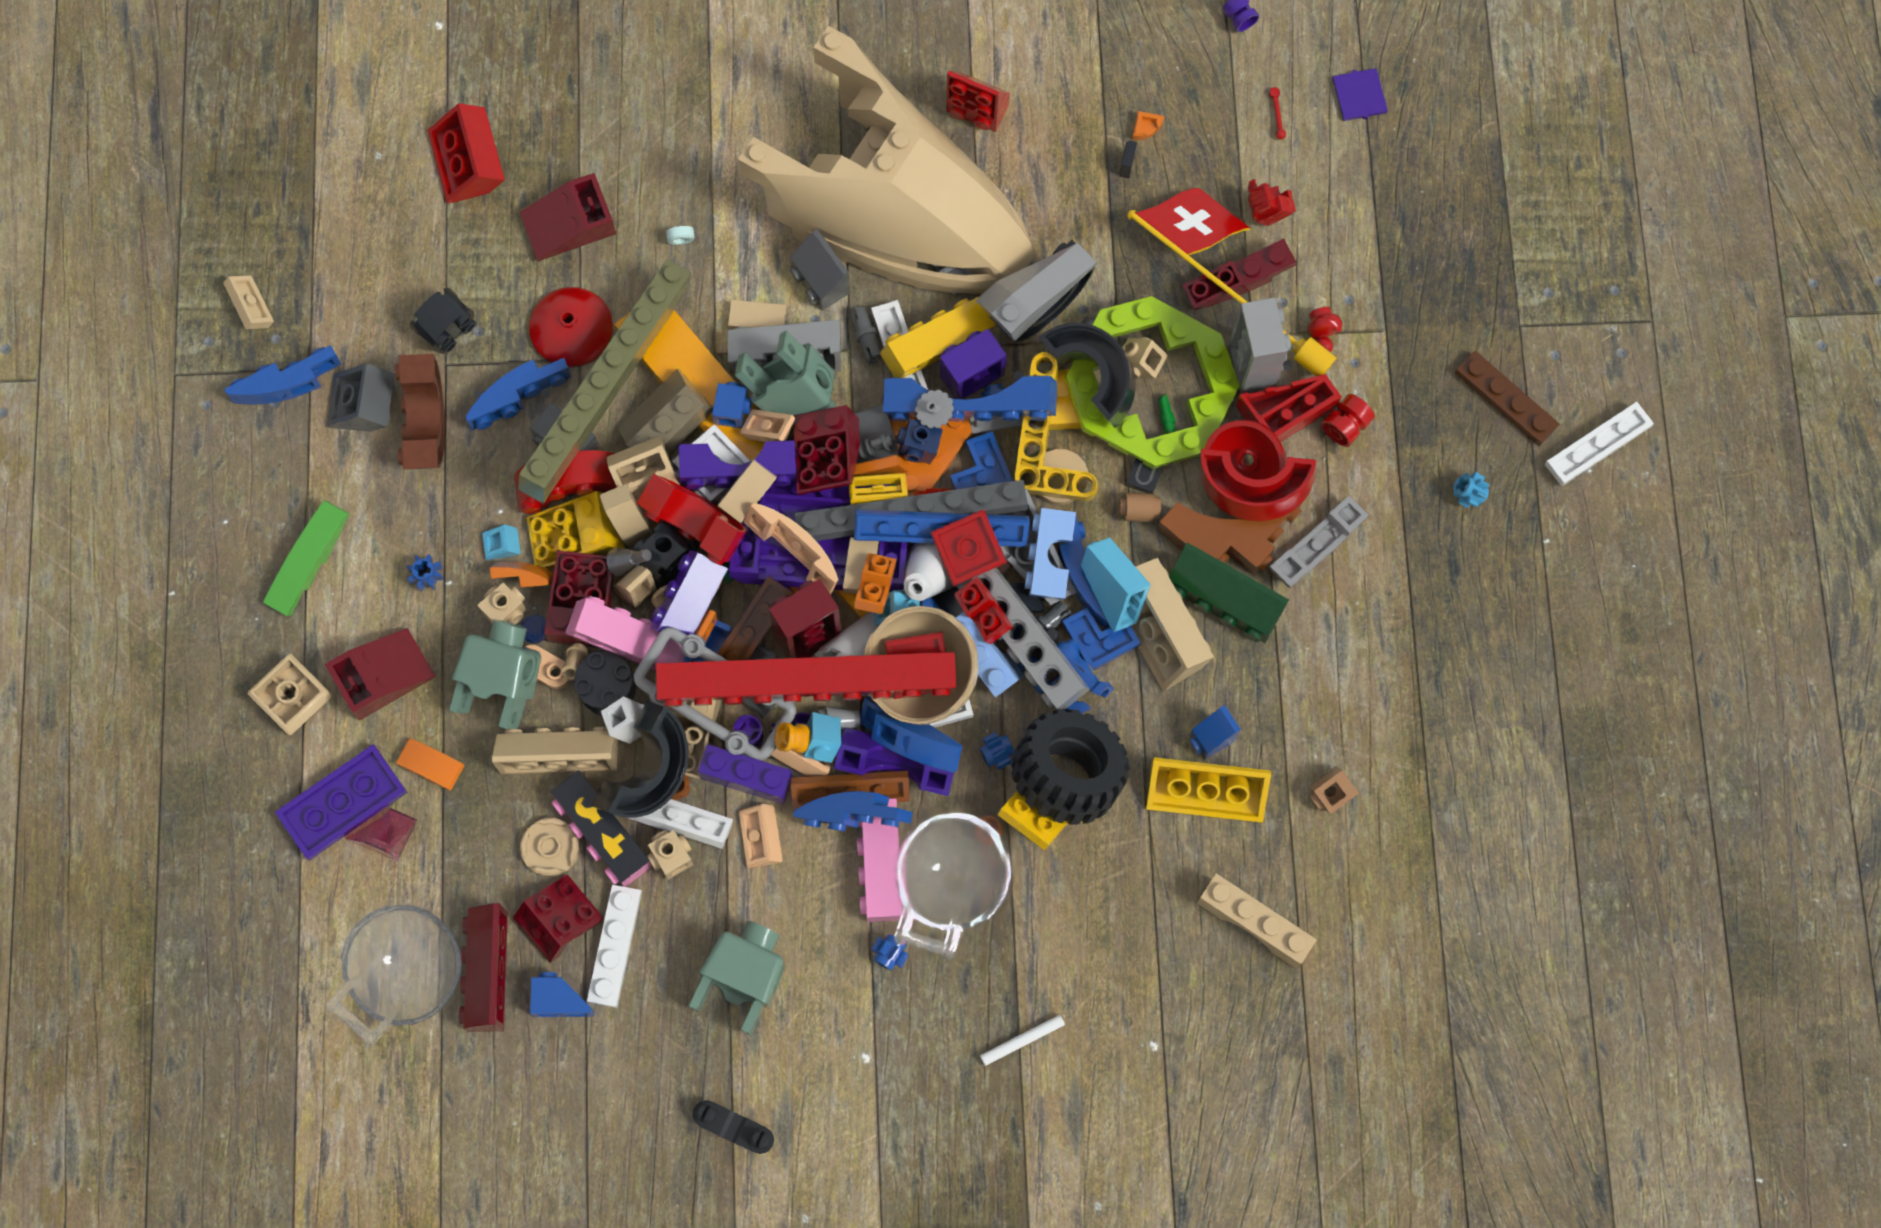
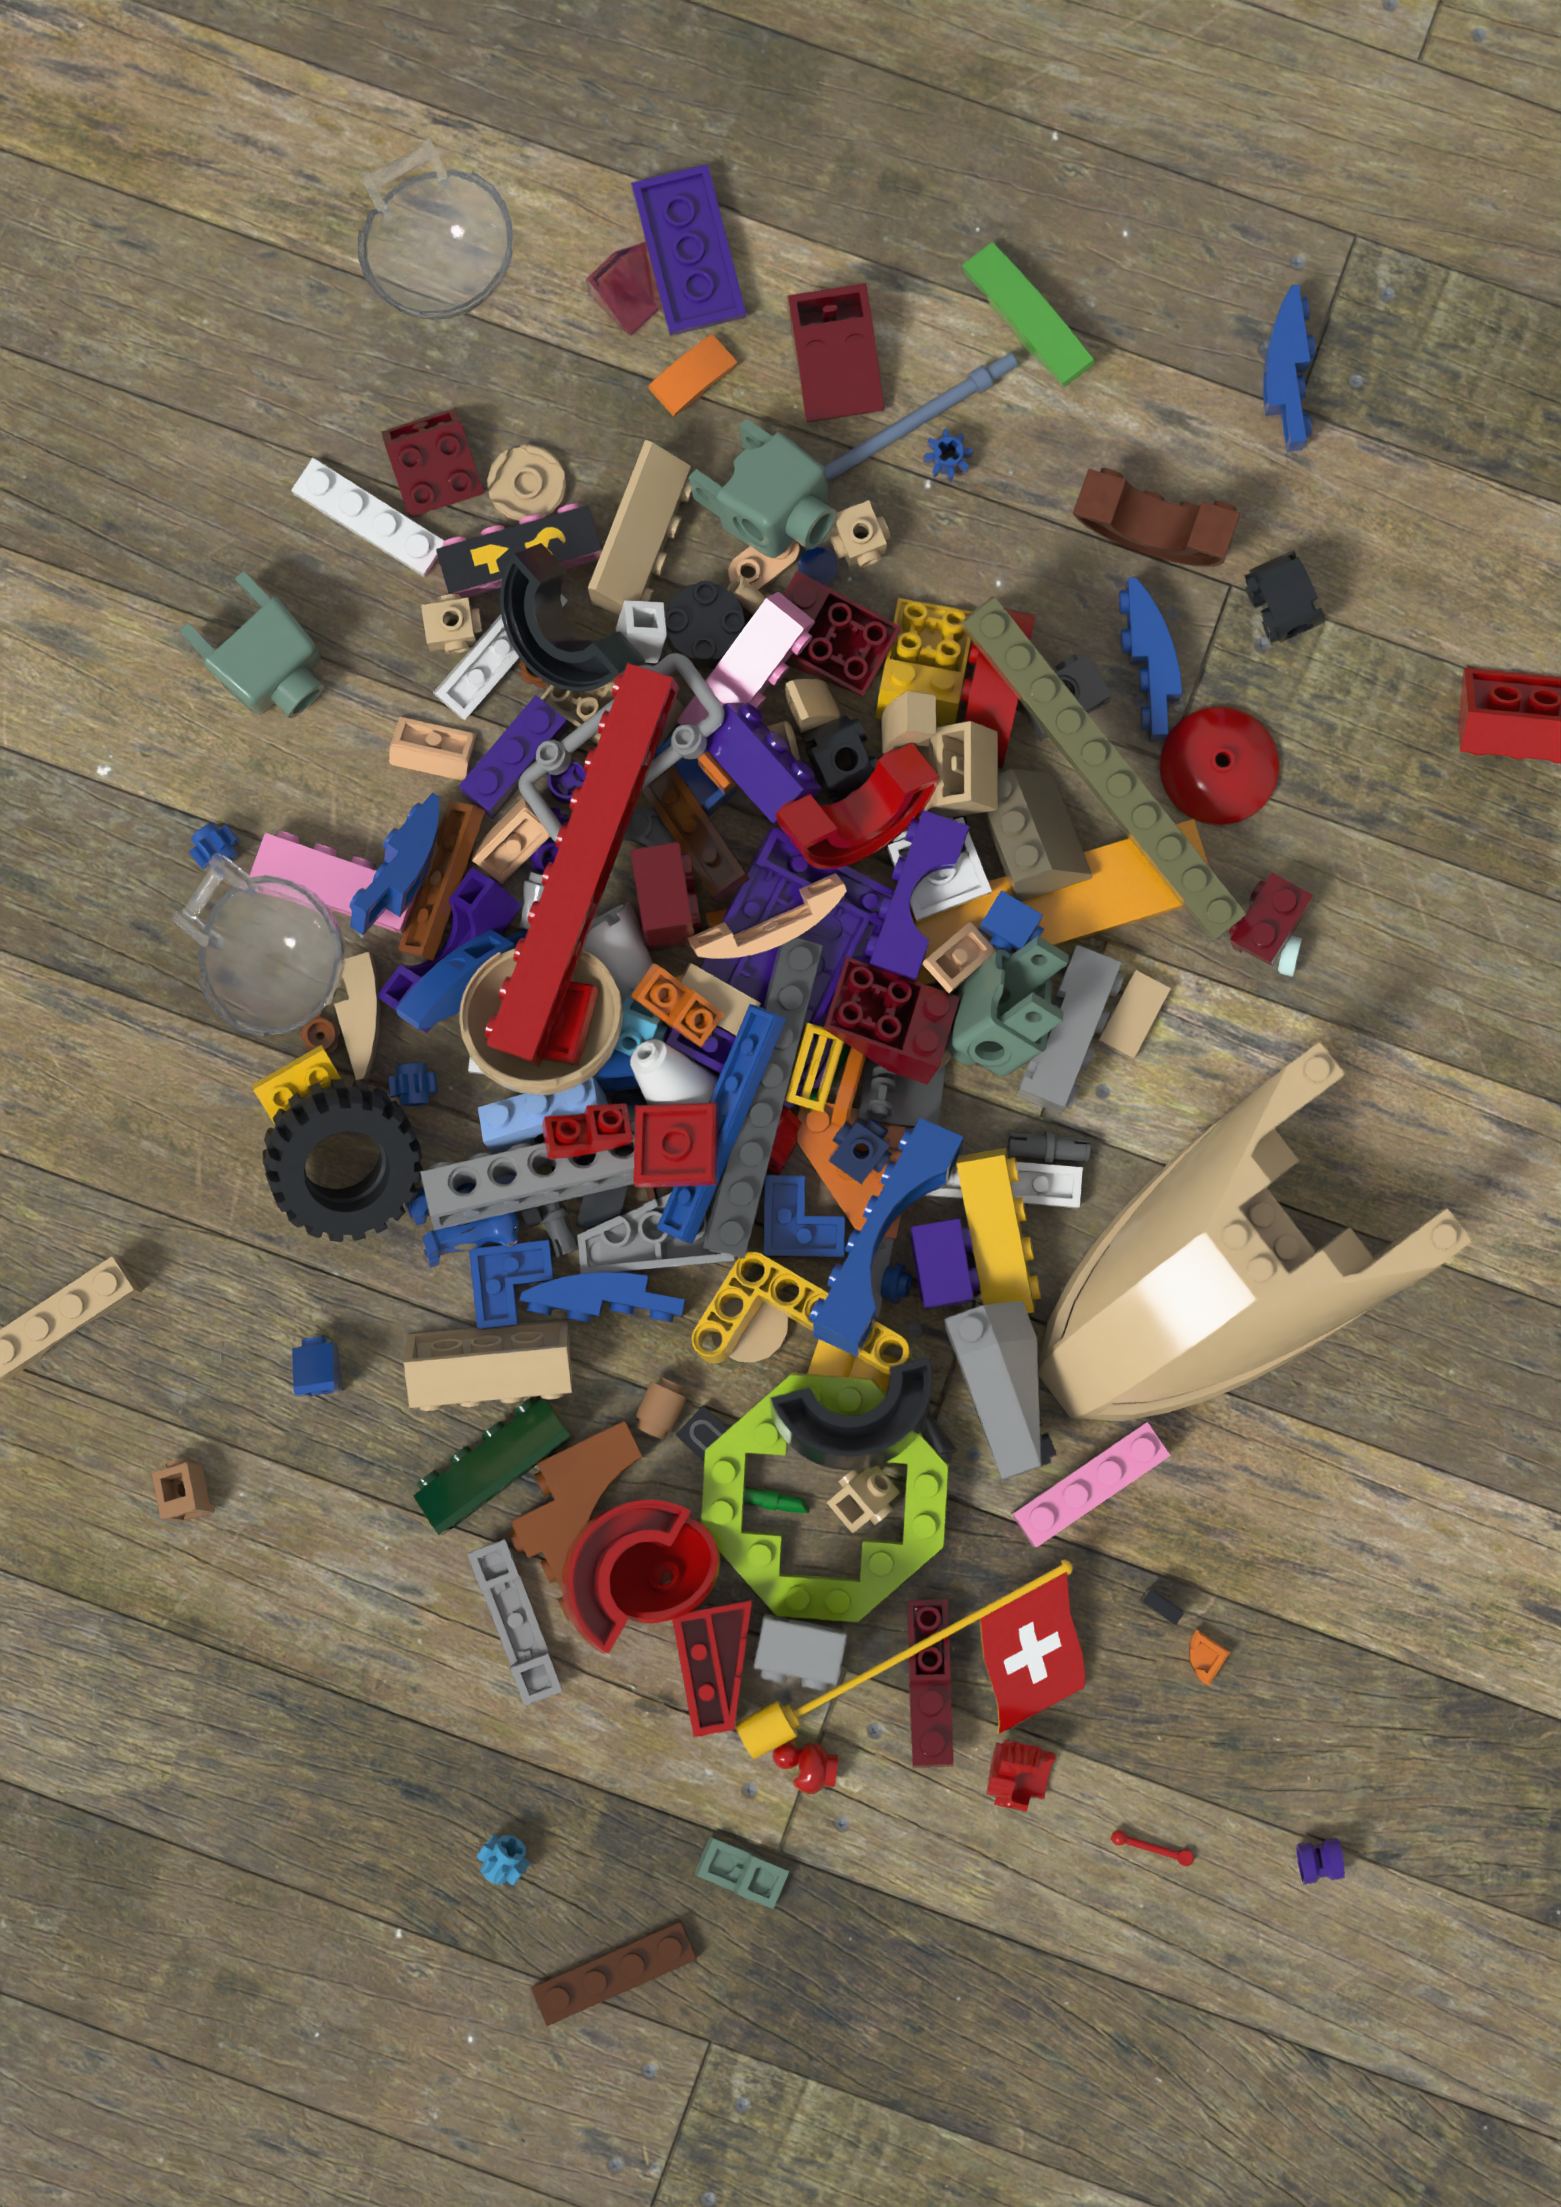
camera: 115 degrees right, 10 degrees up
tan plate [223,275,274,329] -> none
tan brick [248,654,332,735] -> none
dark grey slope [327,363,395,432] -> none
dark red slope [459,903,508,1032] -> none
medium azure slope [482,524,521,560] -> none
orange slope [489,561,554,587] -> none
dark red slope [519,173,616,261] -> none
blue slope [530,972,594,1017] -> none
flat silver cone [607,548,652,576] -> none
black piece [692,1100,774,1154] -> none
tan tile [718,459,777,523] -> none
light orange wheel [775,722,810,753] -> none
dark grey slope [789,229,850,311] -> none
medium azure brick [804,712,841,763] -> none
light grey piece [915,390,954,429] -> none
red slope [946,71,1010,132] -> none
white bar [980,1014,1065,1066] -> none
light blue arch [1025,508,1076,600] -> none
medium azure slope [1081,537,1151,632] -> none
yellow slope [1146,757,1271,823] -> none
red wheel [1321,394,1375,447] -> none
dark purple piece [1332,68,1388,121] -> none
white plate [1545,402,1654,486] -> none
none -> tan slope [334,952,381,1082]
none -> sand green slope [694,1836,790,1909]
none -> sand blue bar [823,352,1018,483]
none -> bright pink brick [1011,1422,1171,1548]
none -> dark red bracket [1229,872,1314,967]

